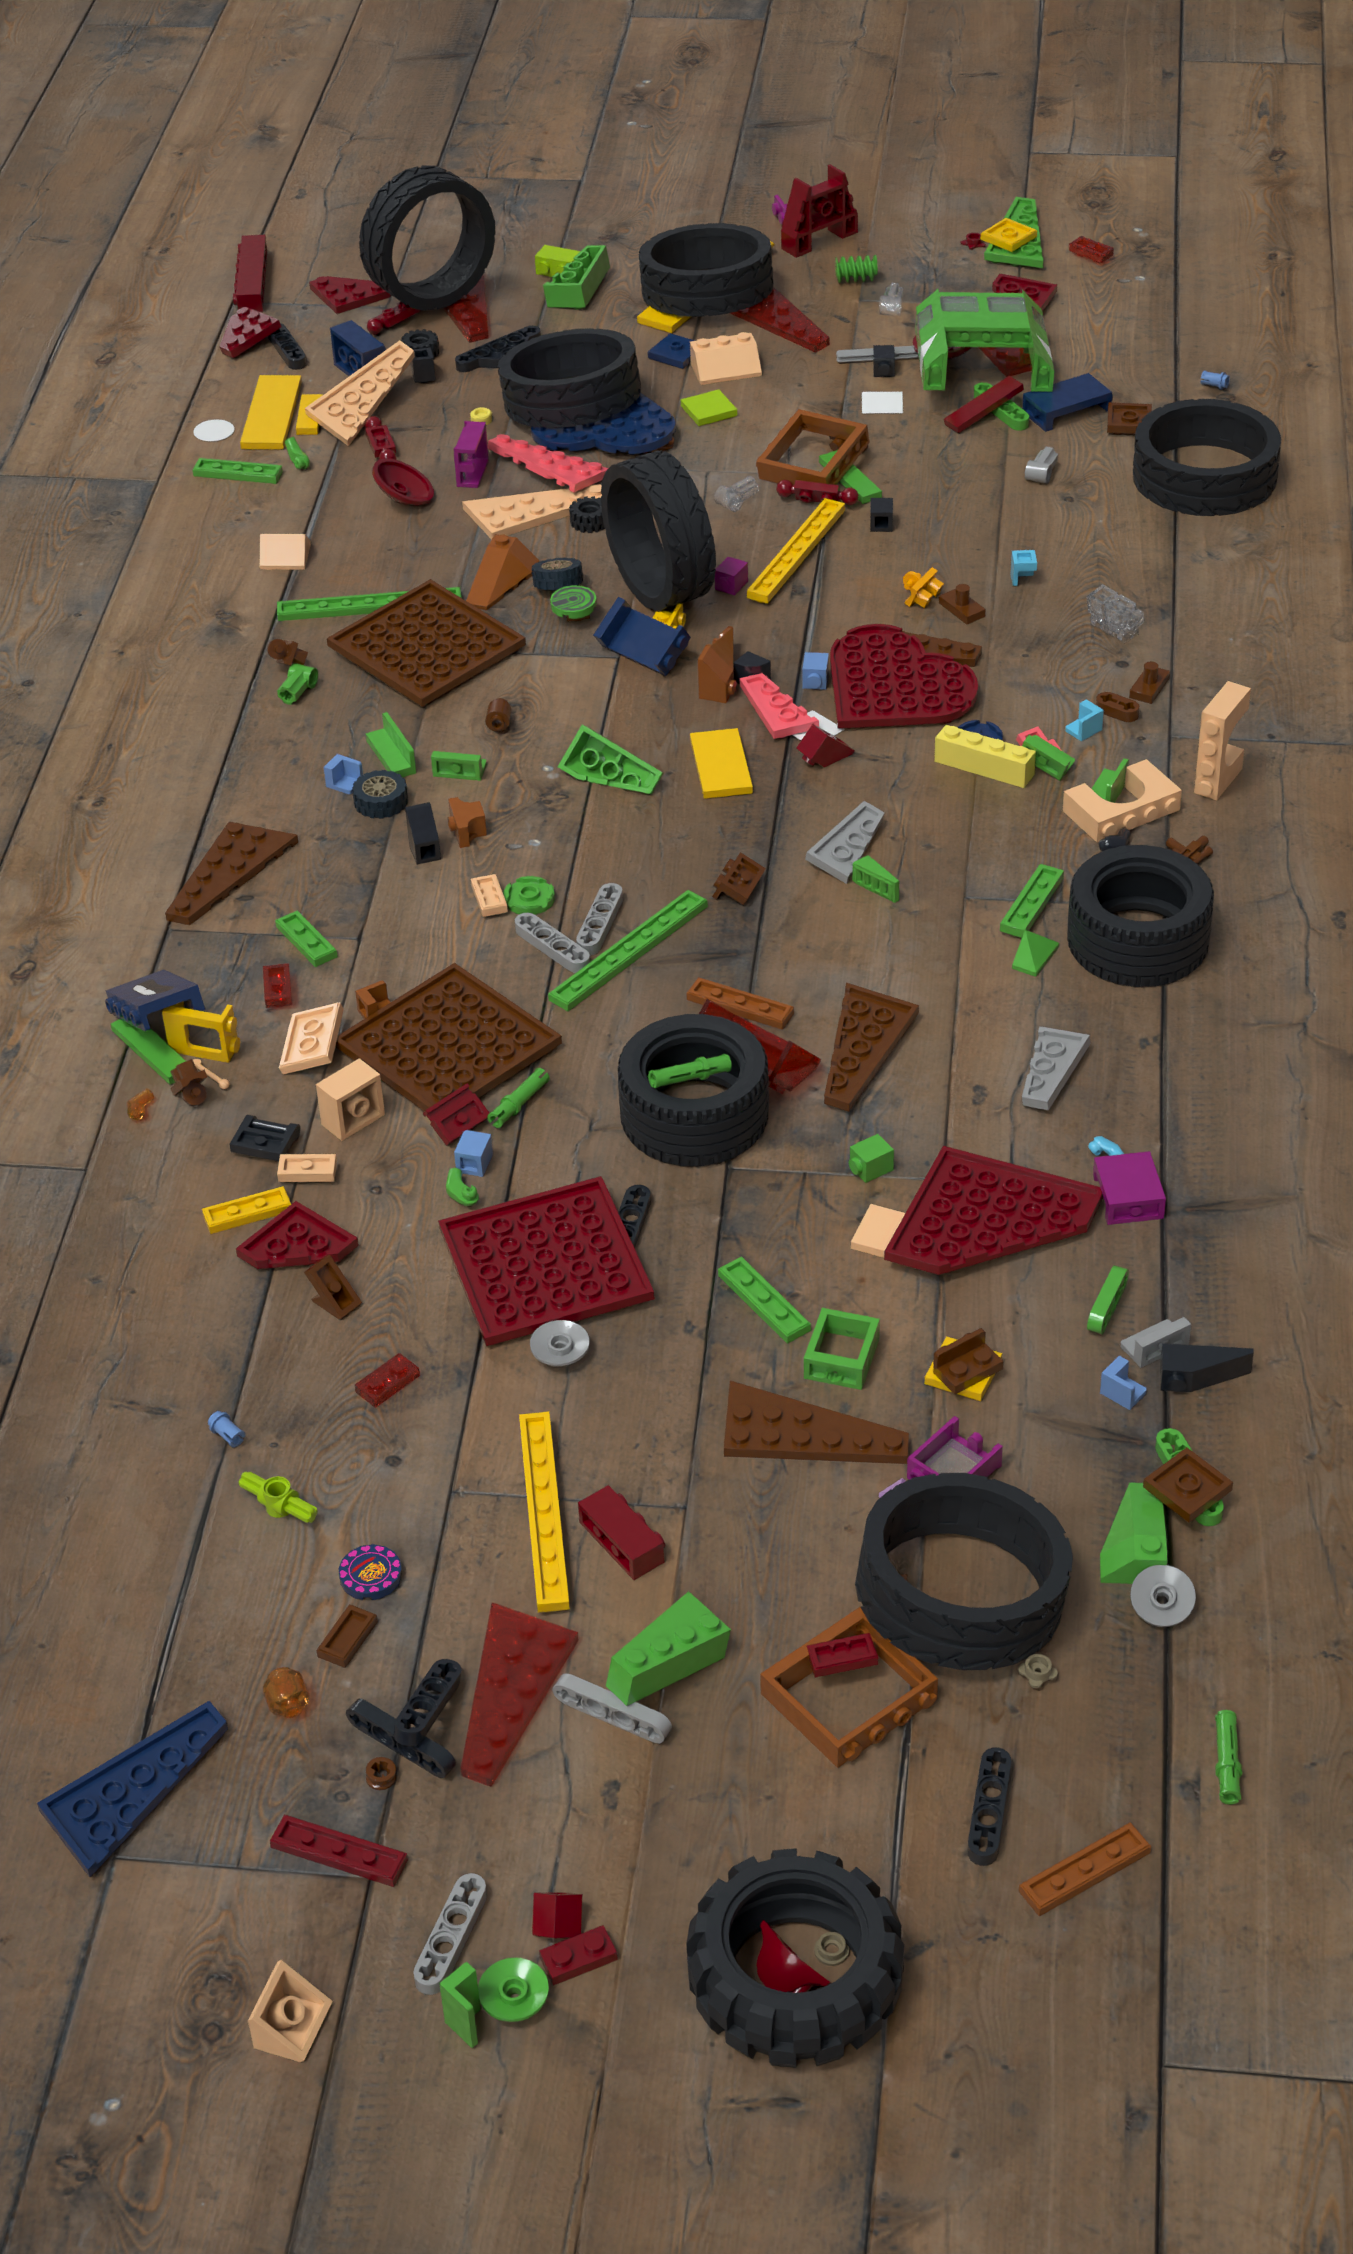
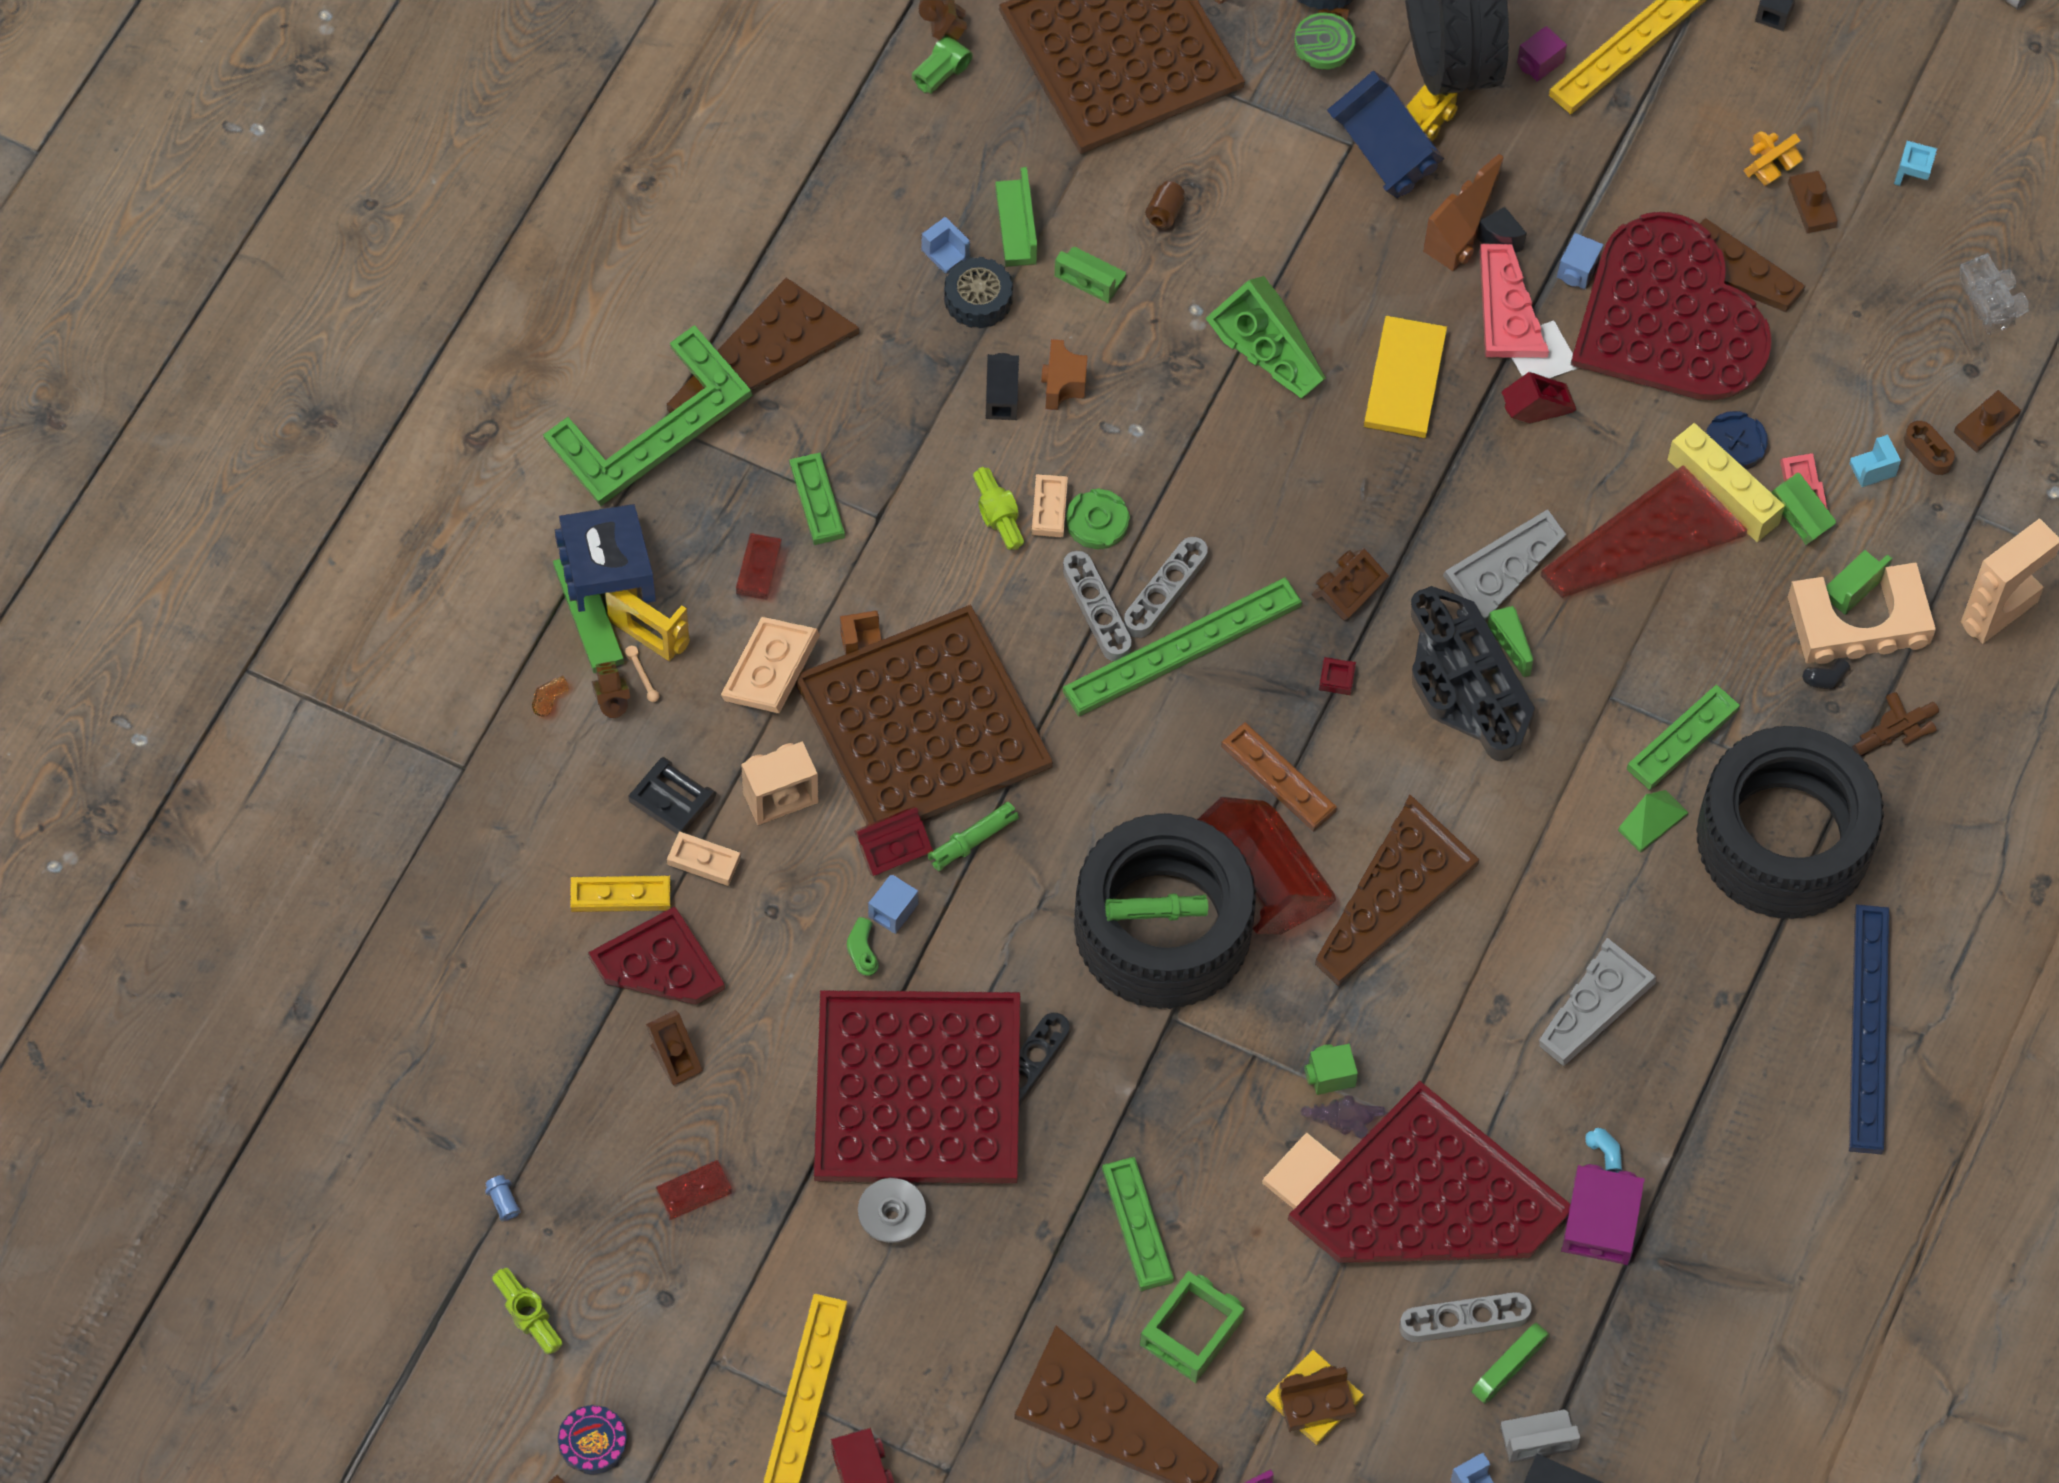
camera: 15 degrees right, 20 degrees up
none -> bright green plate [543,325,752,506]
none -> lime axle [973,467,1024,551]
none -> clear purple piece [1301,1095,1385,1138]
none -> dark red tile [1319,657,1356,695]
none -> light grey beam [1399,1293,1531,1342]
none -> black connector [1411,586,1535,761]
none -> clear red wing [1541,465,1748,598]
none -> dark blue tile [1849,904,1889,1155]

